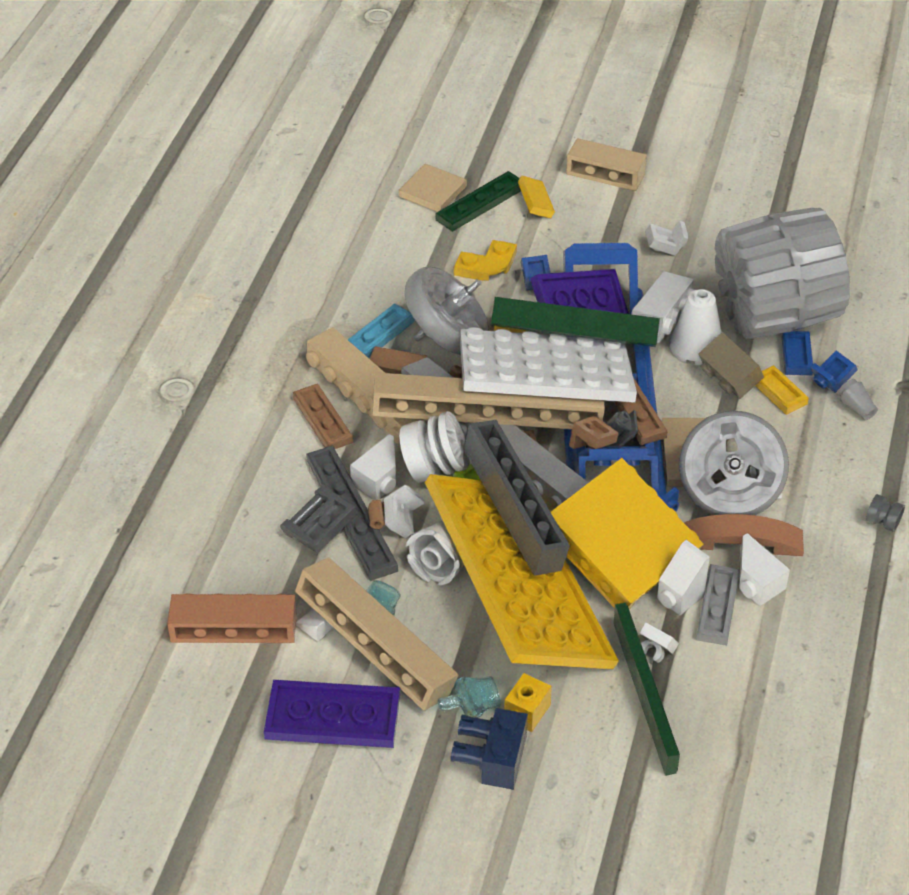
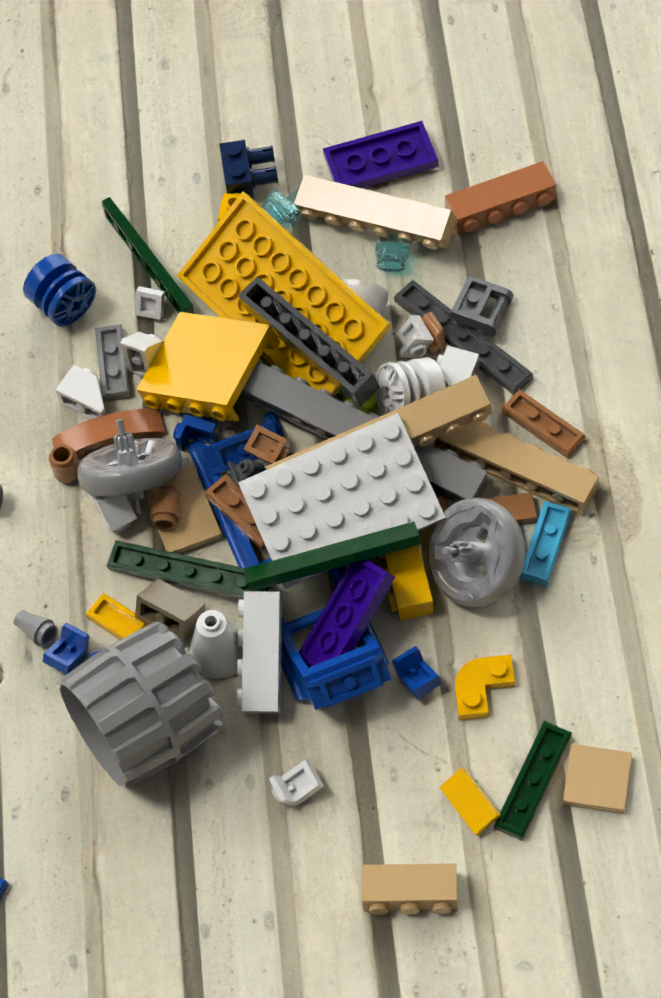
camera: 165 degrees right, 15 degrees up
none -> blue wheel [23,254,96,326]
none -> medium nougat brick [49,444,79,483]
none -> dark green tile [106,540,274,599]

